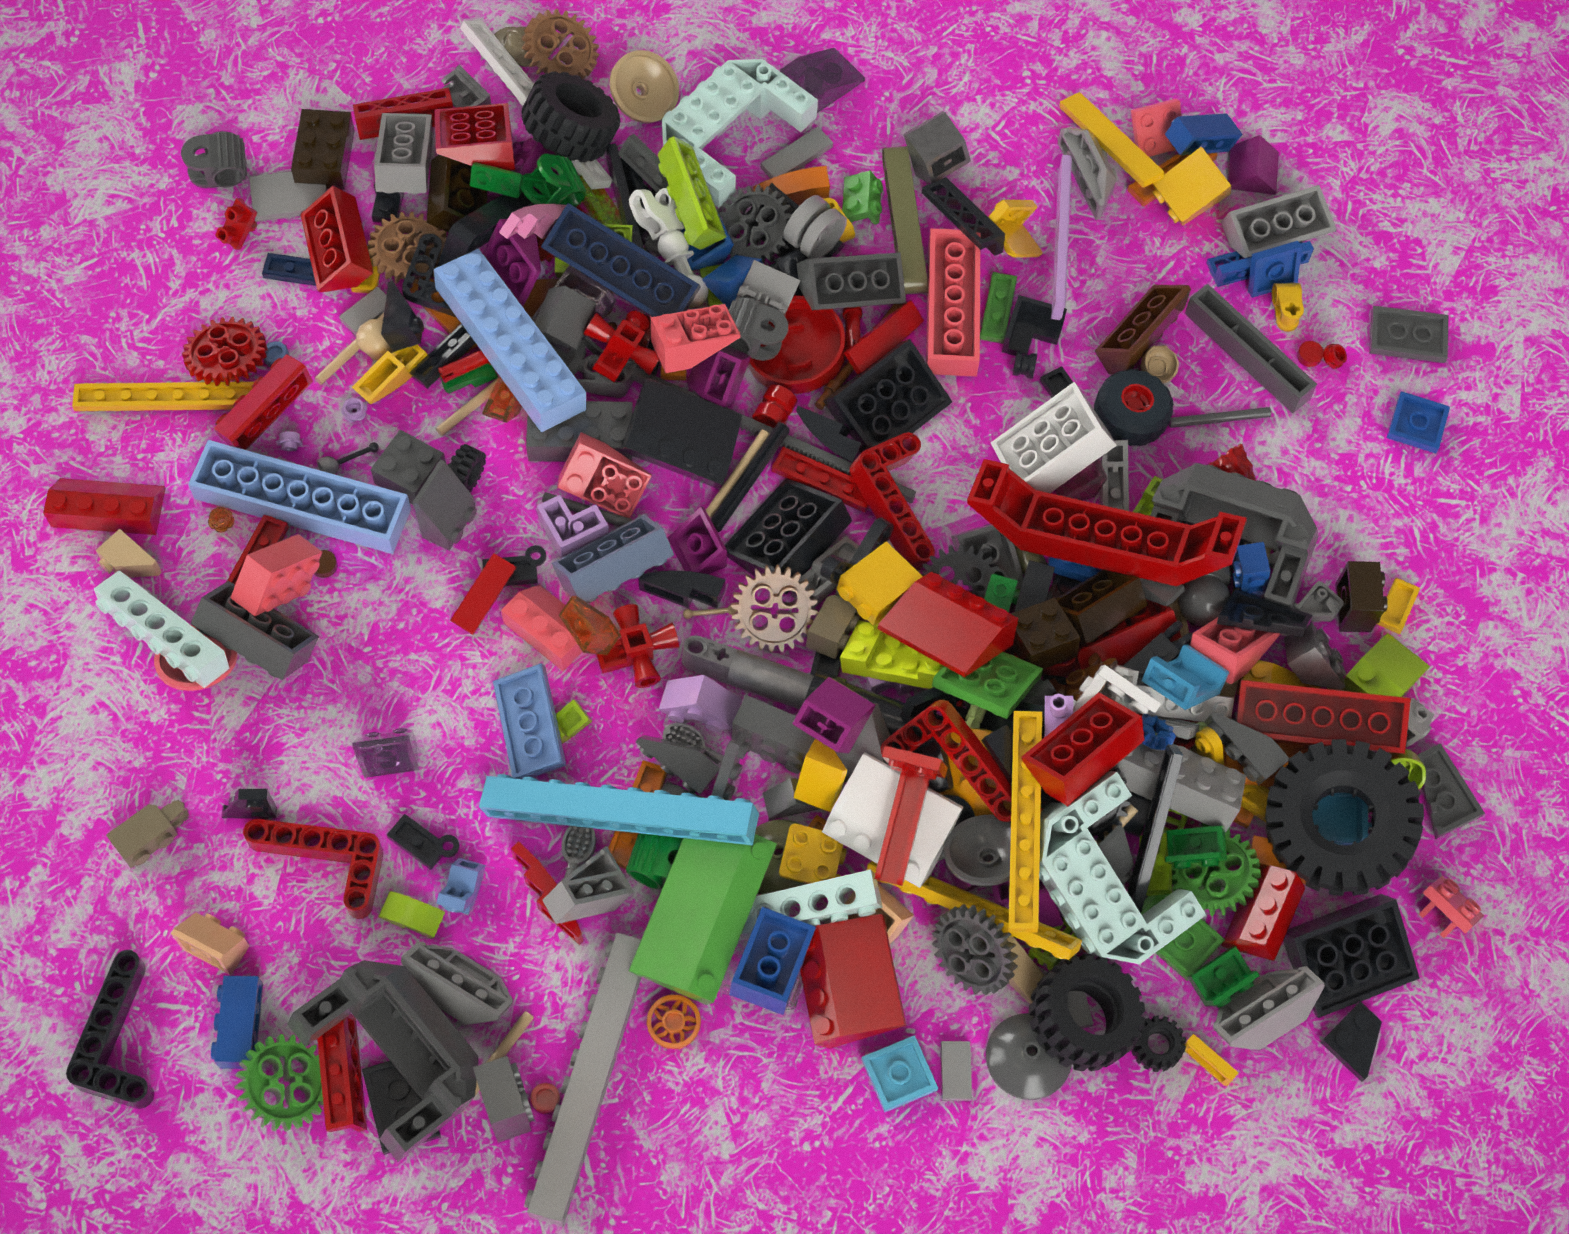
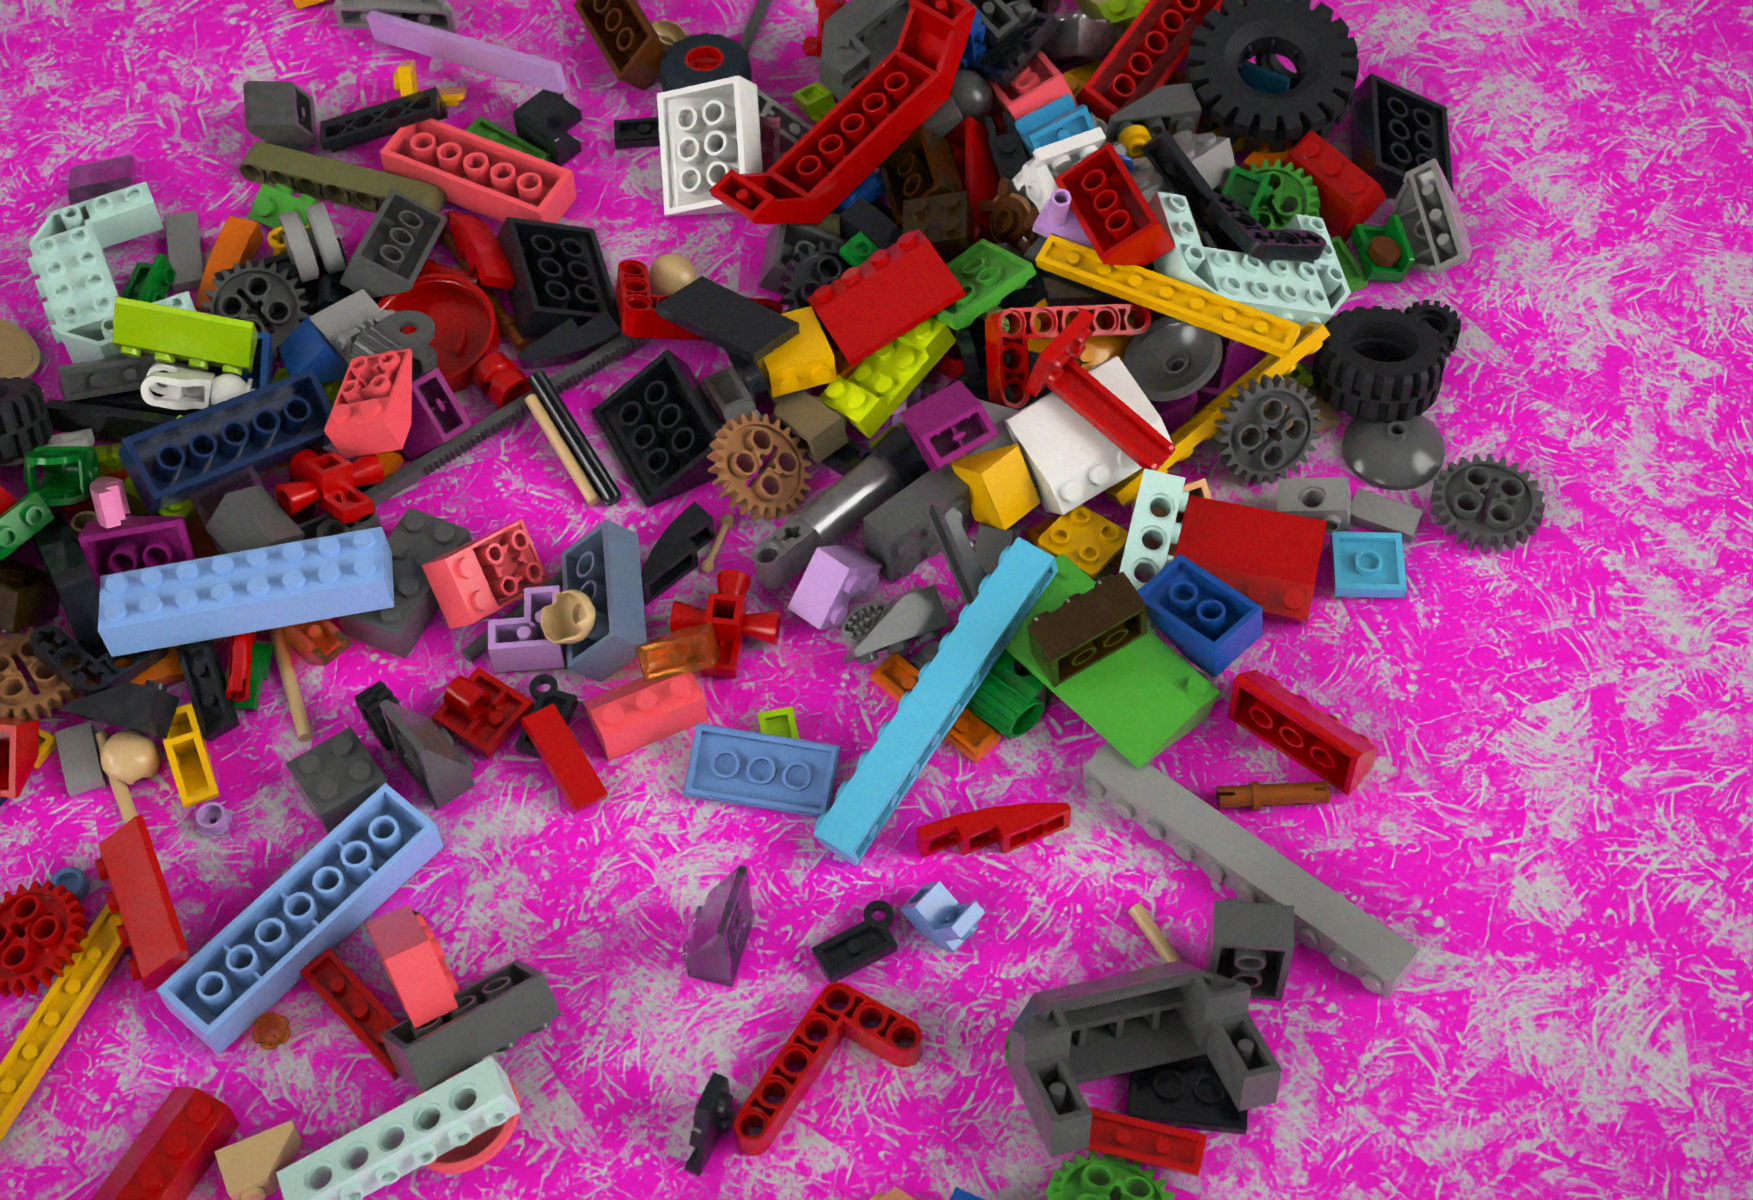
camera: 60 degrees left, 10 degrees down
lavender plate [276,432,302,451] -> none
hinge [317,442,379,474] -> none
lime slope [378,891,445,939] -> none
light grey wedge [401,942,513,1025] -> none
light grey wedge [542,846,634,924] -> none
light grey piece [562,826,596,878] -> none
black slope [619,377,742,488] -> none
orange wheel [647,995,701,1049] -> none
magenta slope [667,507,727,574] -> none
red plate [772,446,869,513] -> none
black wheel [1013,350,1037,379] -> none
yellow tile [1184,1034,1239,1087] -> none
black wing [1320,1001,1382,1082] -> none
coral plate [1419,876,1484,938] -> none
none -> green bracket [121,254,176,303]
none -> red plate [431,667,534,759]
none -> tan hair [541,589,596,644]
none -> tan hair [648,253,697,295]
none -> black tile [656,276,799,364]
none -> dark brown brick [1027,571,1147,688]
none -> black beam [1206,193,1327,260]
none -> dark orange pin [1216,780,1330,811]
none -> red slope [1228,670,1378,796]
none -> light grey brick [1276,476,1351,532]
none -> reddish brown tile [1367,236,1402,267]
none -> dark grey gear [1430,454,1545,553]

